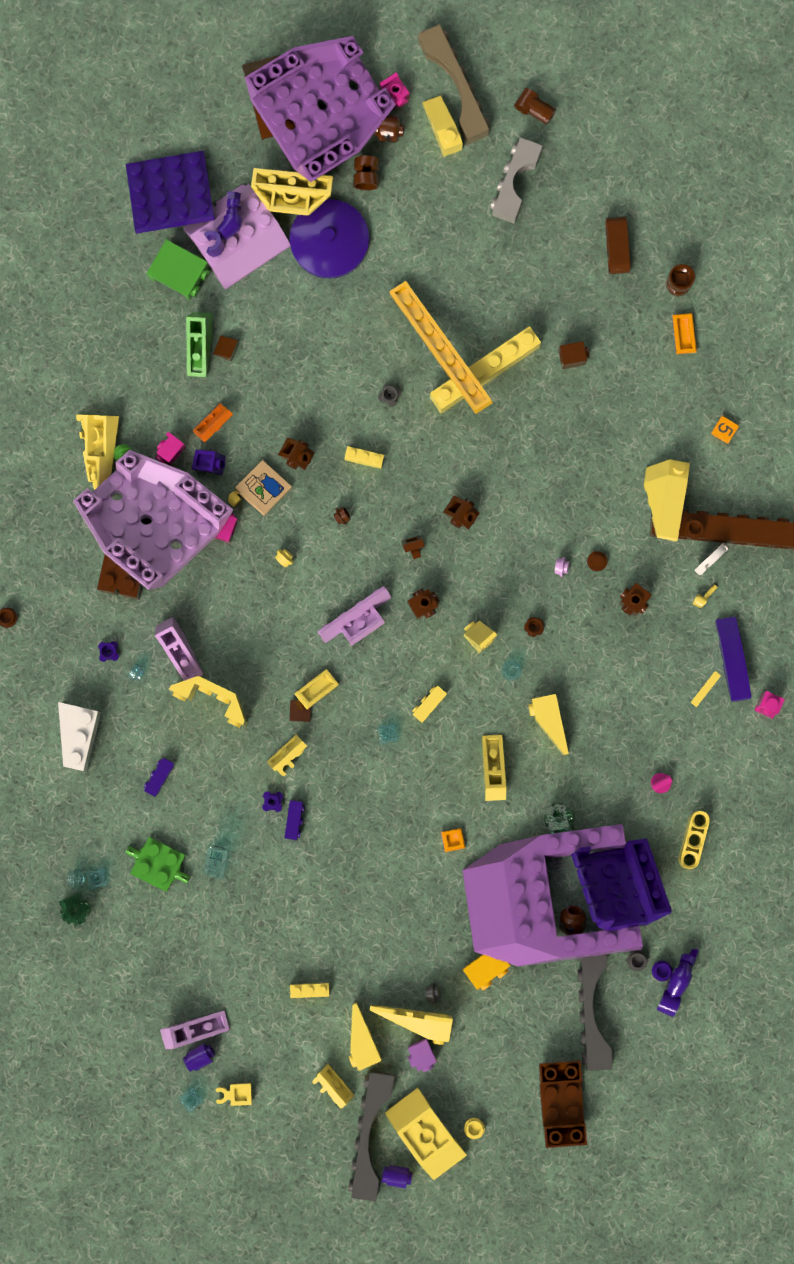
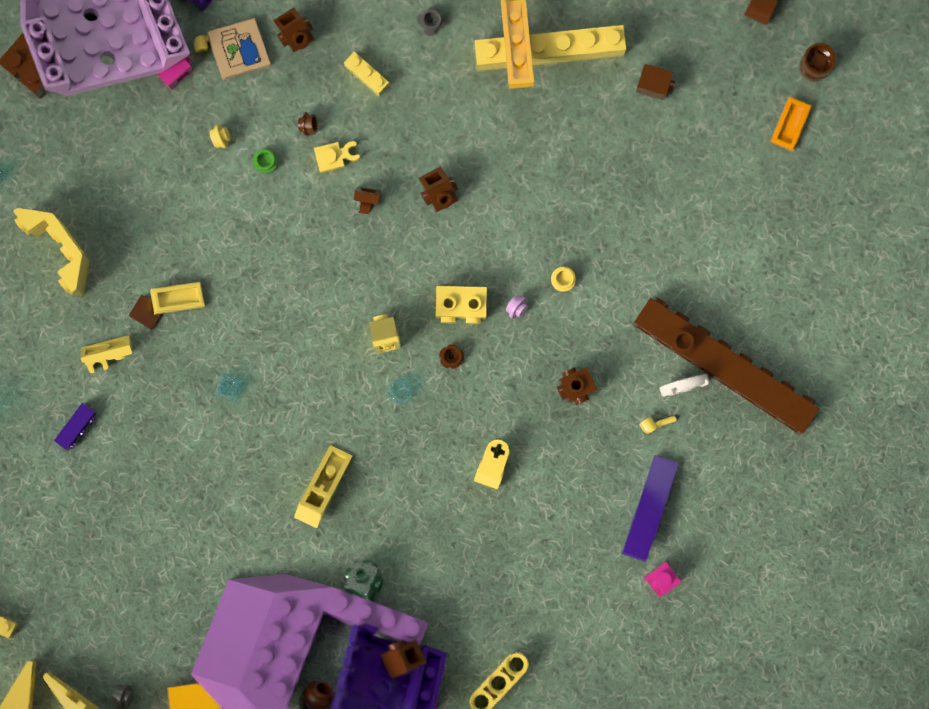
camera: 25 degrees right, 0 degrees up
lavender slope [155,617,203,681] -> none
dark purple plate [262,791,283,812] -> none
lavender bracket [318,586,391,646] -> none
reddish brown brick [407,588,440,620] -> none
light yellow piece [413,686,447,723] -> none
light orange tile [441,828,465,852] -> none
light yellow slope [528,694,569,755] -> none
reddish brown plate [587,551,607,572] -> none
light yellow wedge [644,459,690,541] -> none
dark pink plate [651,773,673,793] -> none
light yellow piece [691,671,721,707] -> none
light orange tile [711,416,739,444] -> none
none -> bright green plate [253,149,278,174]
none -> light yellow plate [314,142,360,173]
none -> reddish brown brick [381,640,426,679]
none -> light yellow brick [436,286,487,324]
none -> light yellow piece [474,440,509,490]
none -> light yellow plate [551,267,576,292]

